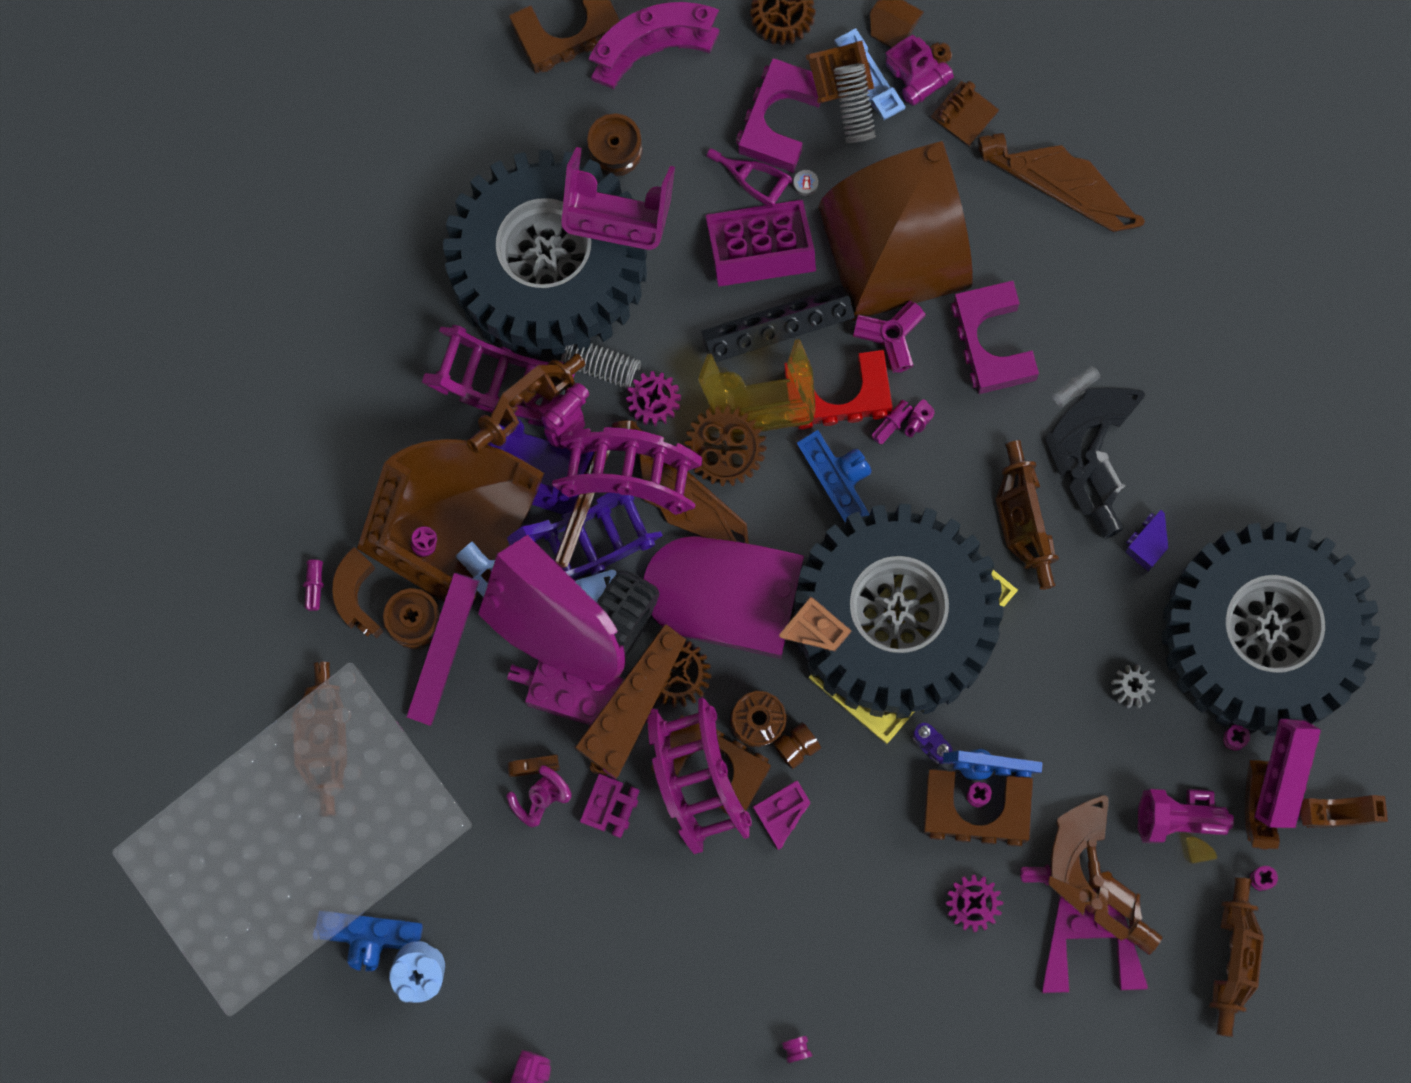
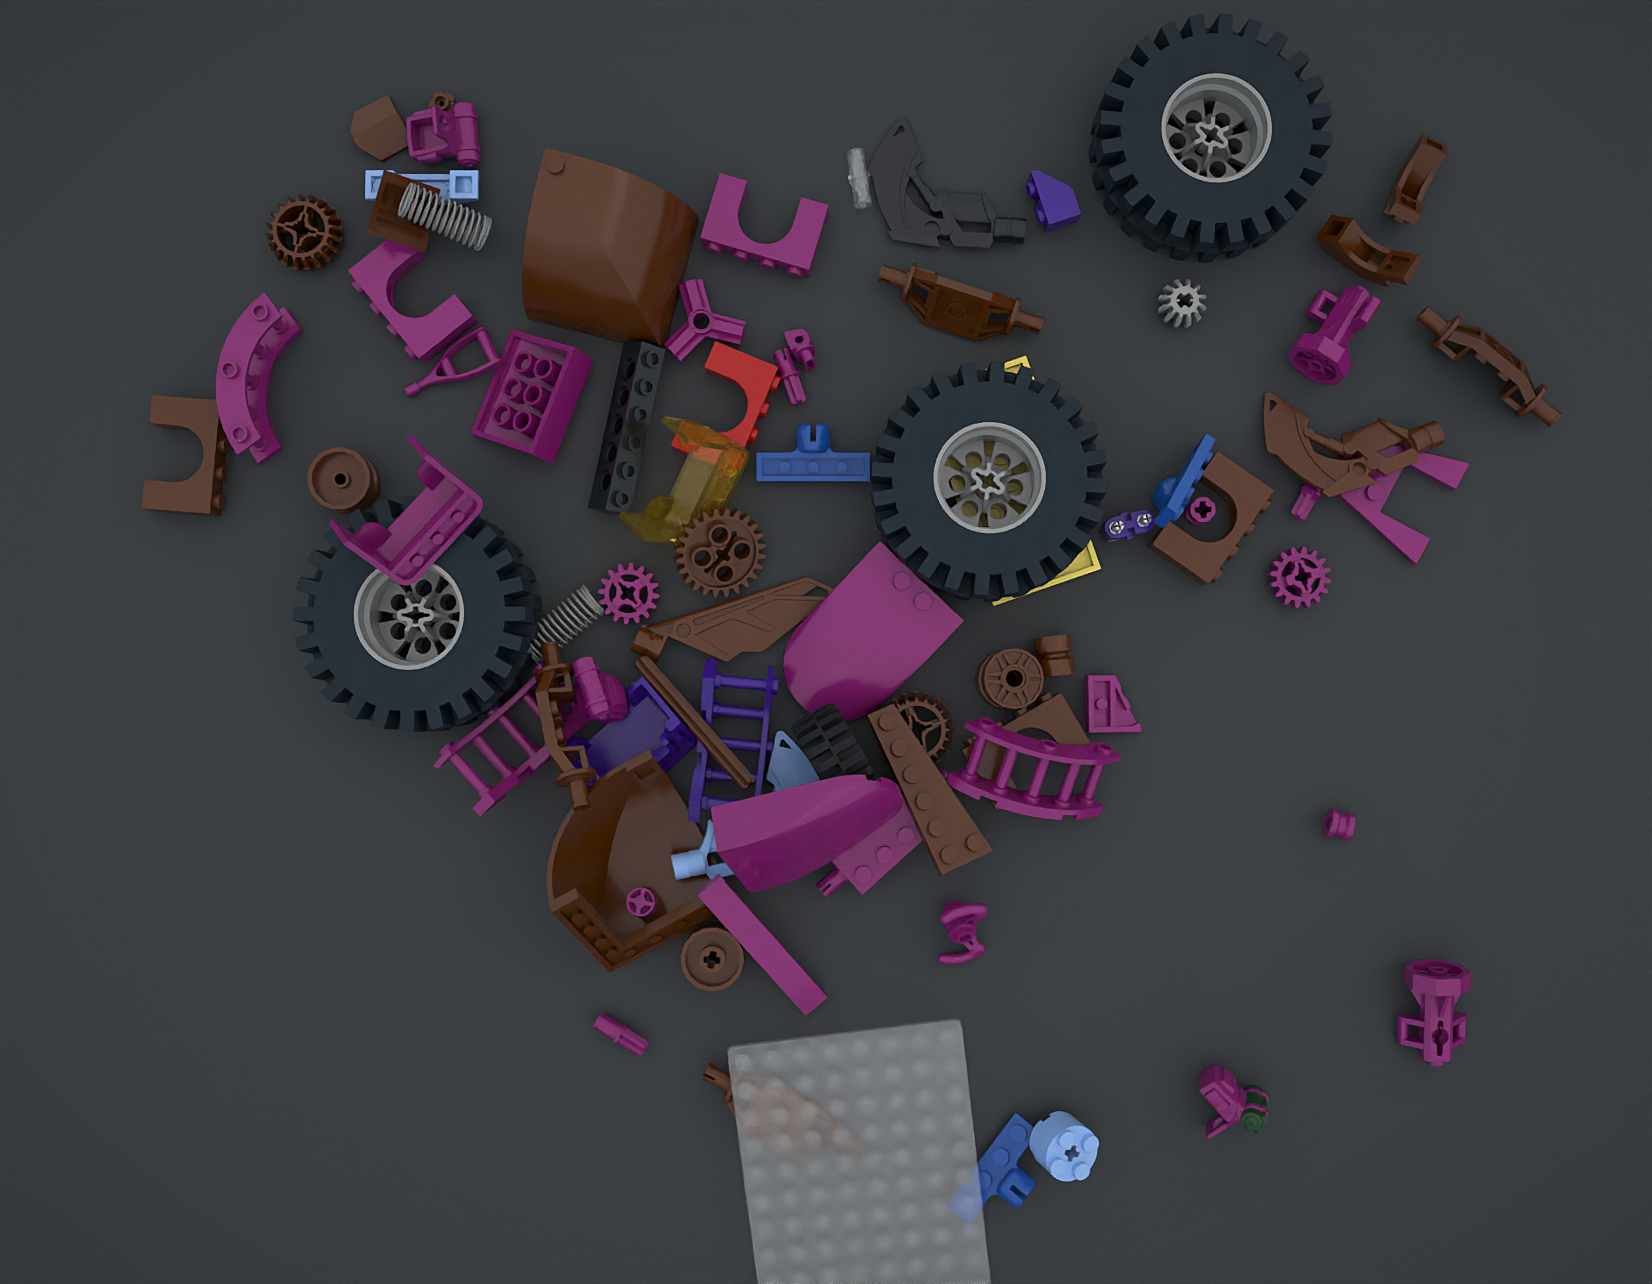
camera: 65 degrees left, 10 degrees up
reddish brown arch [333,547,384,639] -> none
reddish brown piece [507,755,560,777] -> none
magenta fence [552,427,702,515] -> none
magenta plate [580,774,640,838] -> none
nougat wing [779,597,852,651] -> none
light grey tile [794,170,818,196] -> none
reddish brown hinge [931,81,999,146] -> none
reddish brown wing [978,133,1145,232] -> none
clear yellow tile [1186,837,1218,864] -> none
magenta bush [1223,725,1250,751] -> none
magenta bush [1250,866,1278,891] -> none
magenta brick [1255,719,1321,828] -> none

